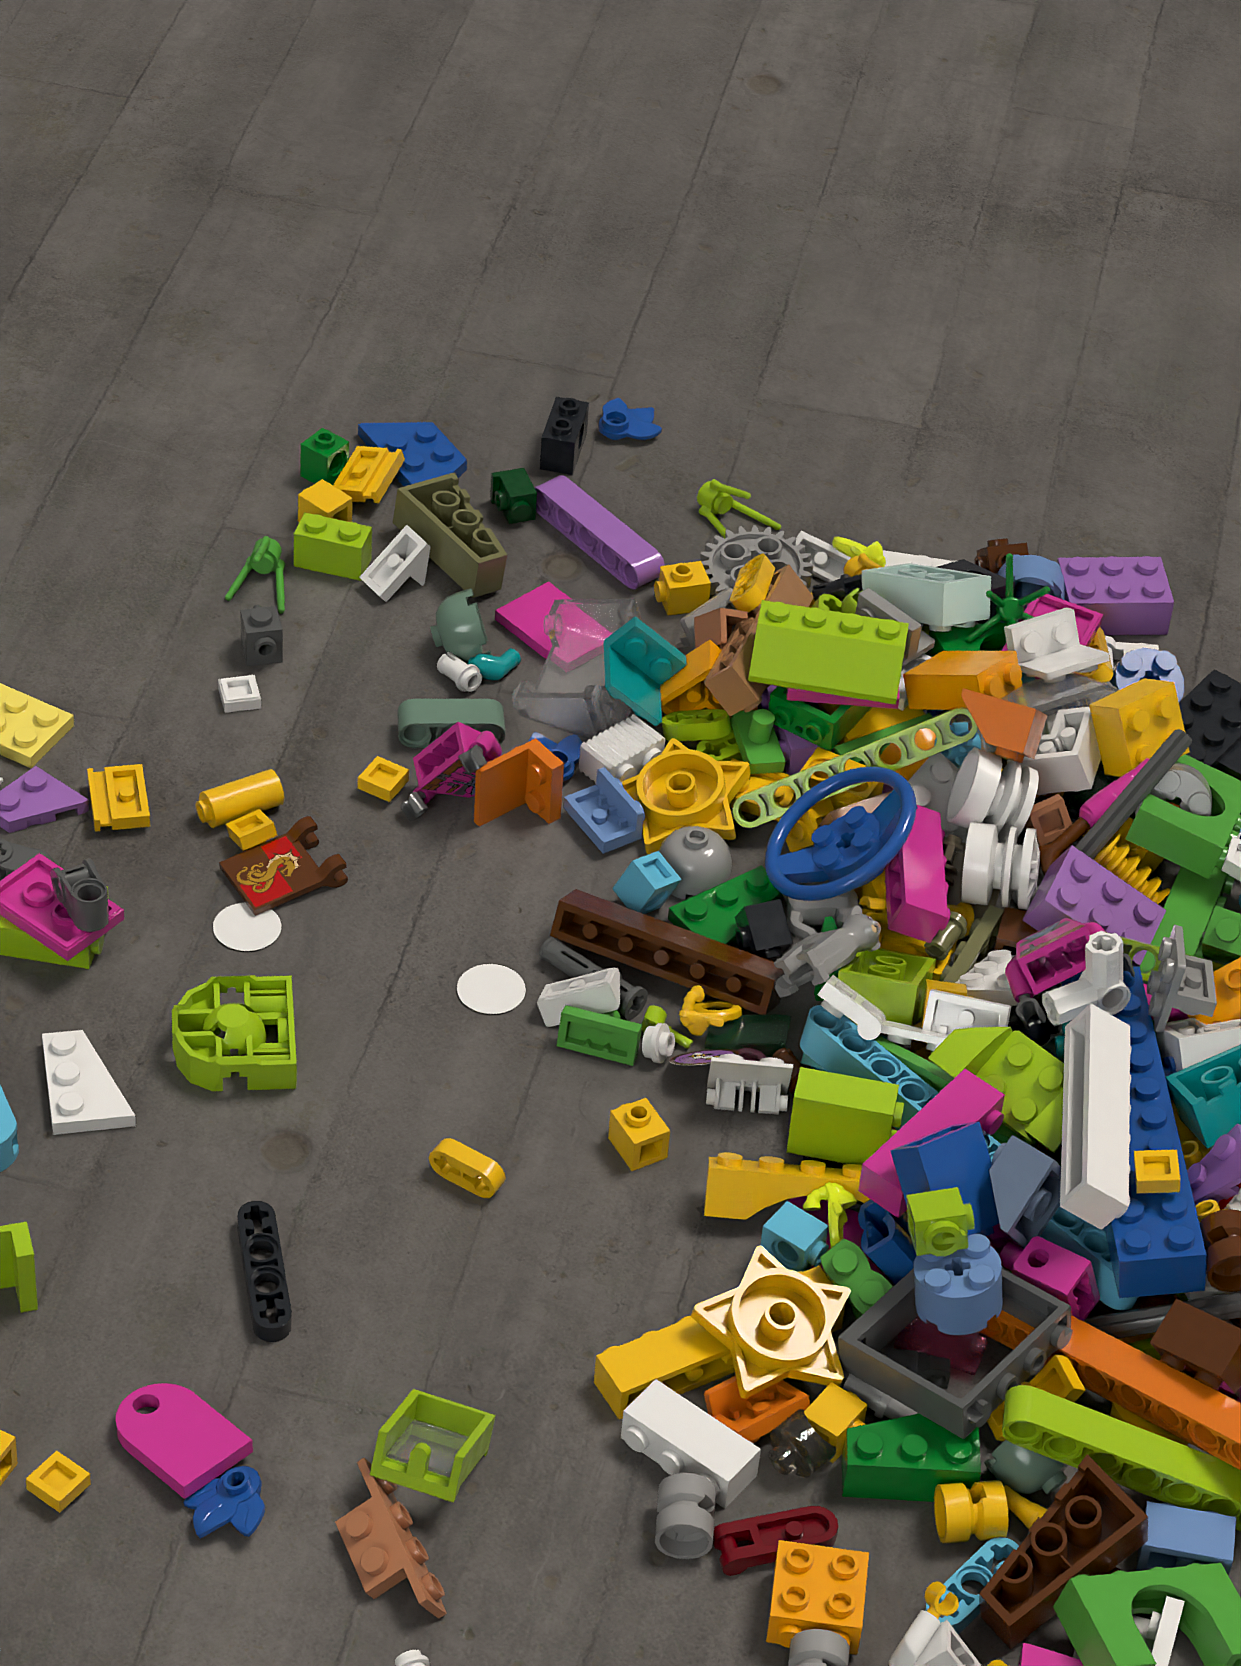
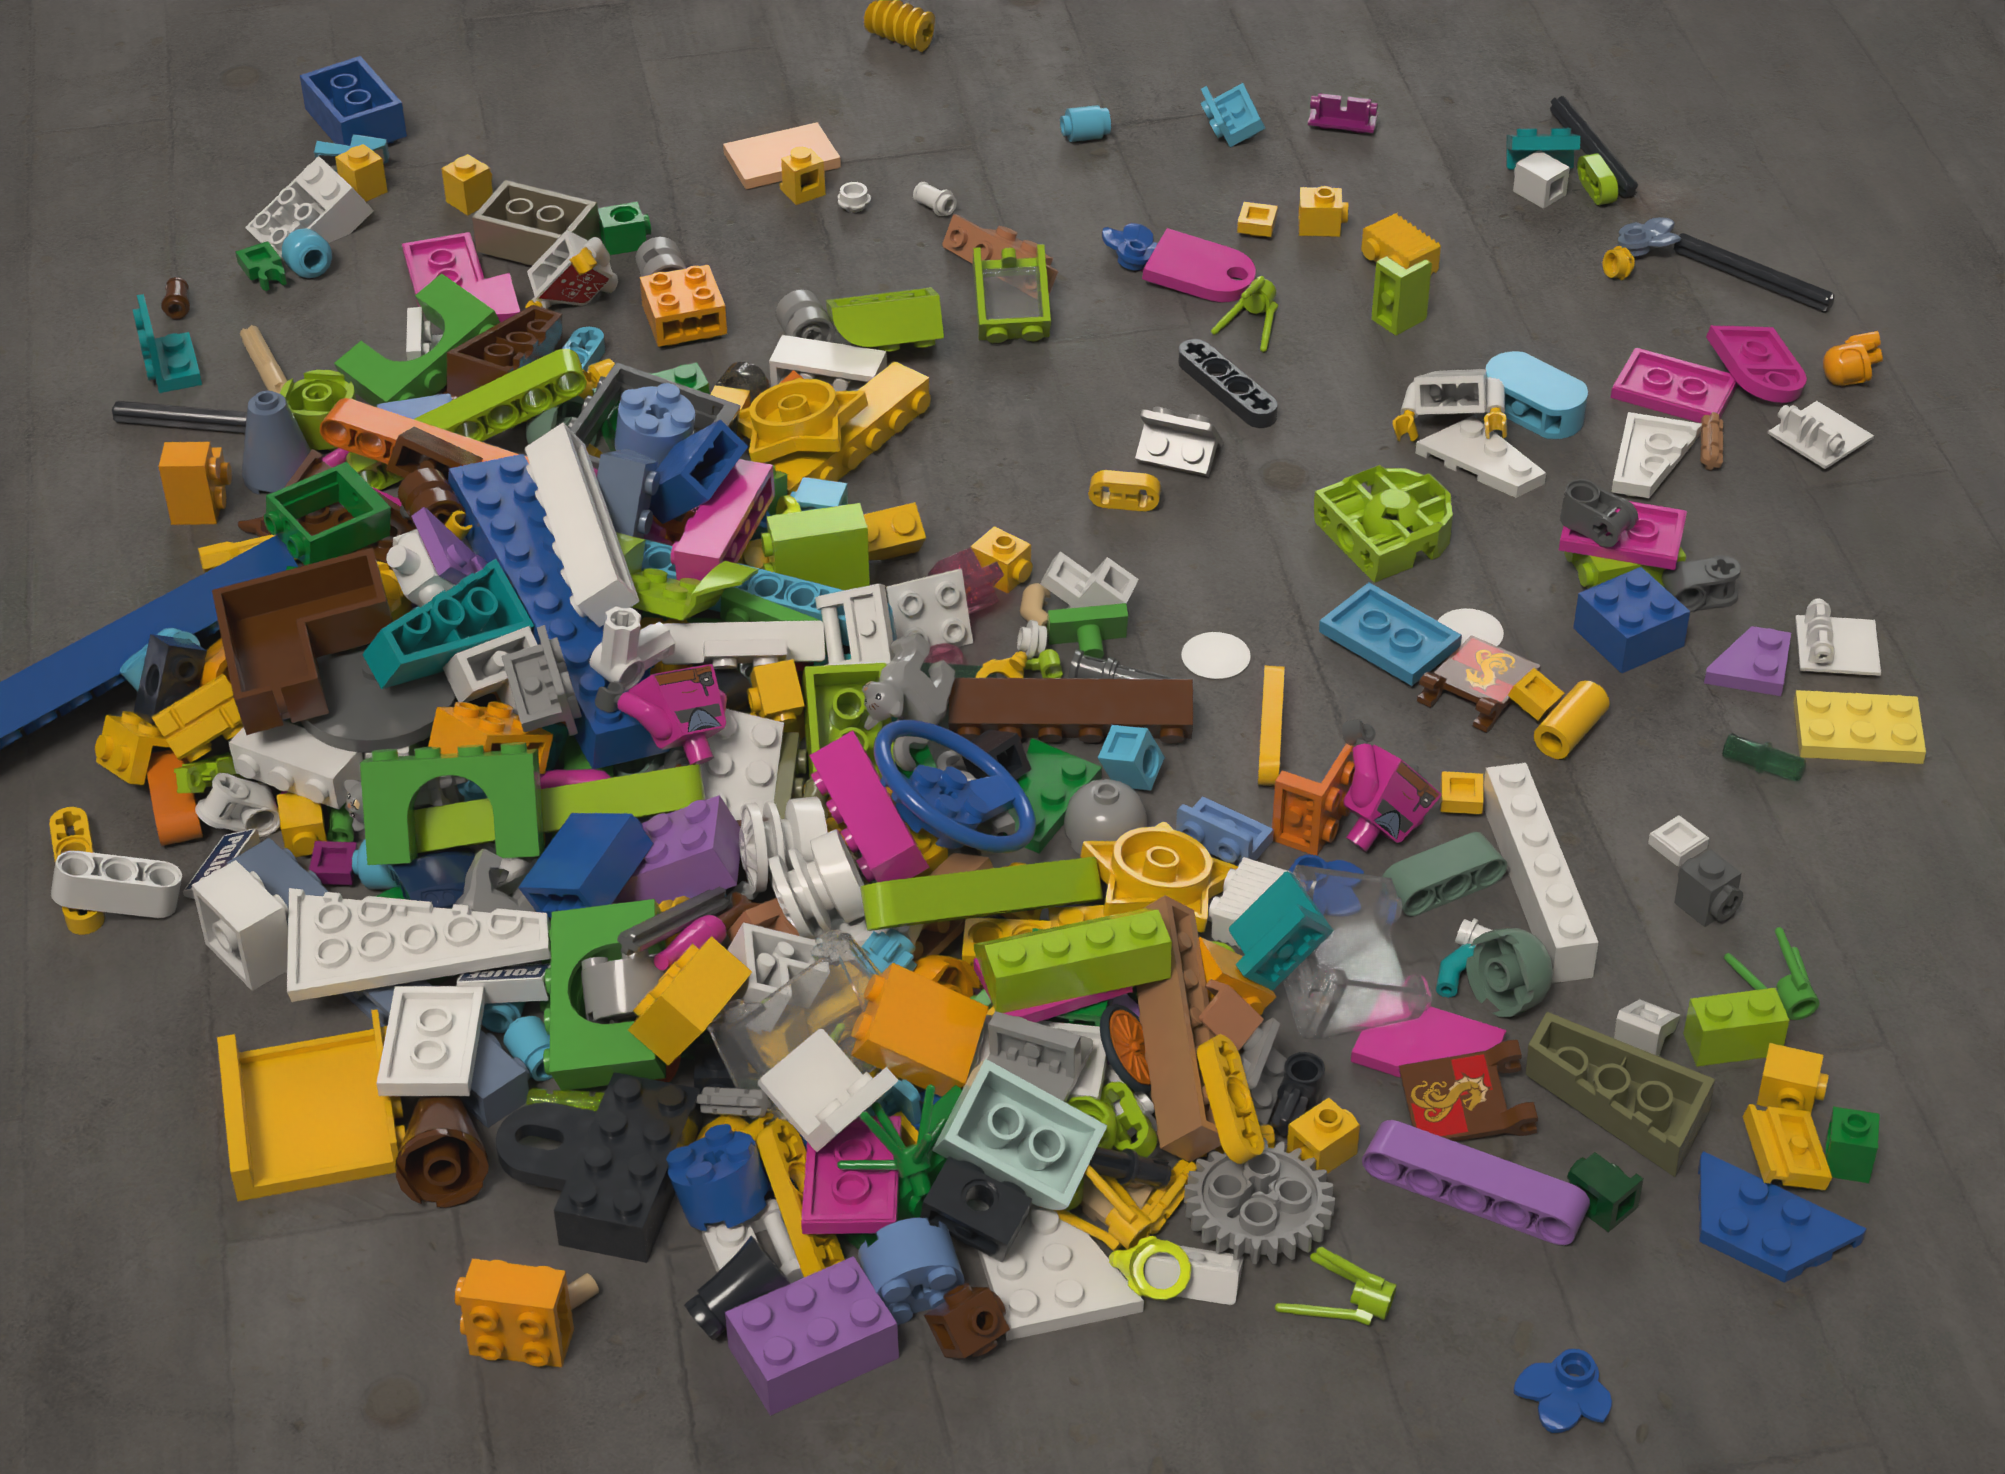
camera: 160 degrees right, 0 degrees up
yellow plate [87,764,150,832] -> none
white slope [537,967,620,1027] -> none
black brick [540,397,589,475] -> none
sticker [669,1049,739,1065] -> none
dark red plate [713,1506,838,1576] -> none
lime brick [906,1187,975,1256] -> none
orange slope [961,688,1047,763] -> none
yellow plate [1133,1150,1180,1193] -> none
none -> blue brick [518,813,653,917]
none -> black plant [684,1235,791,1340]
none -> lime brick [826,287,944,351]
none -> clear pink brick [928,547,1004,615]
none -> tan arm [1020,583,1051,628]
none -> white brick [1040,551,1139,609]
none -> bracket [1135,407,1224,477]
none -> lime plant [1211,276,1278,352]
none -> yellow beam [1258,665,1285,786]
none -> black axle [1271,1052,1325,1137]
none -> dark azure plate [1319,582,1462,686]
none -> white torso [1392,369,1507,441]
none -> flag [1399,1040,1538,1142]
none -> white brick [1483,763,1599,983]
none -> blue brick [1573,567,1690,674]
none -> clear green axle [1722,733,1806,781]

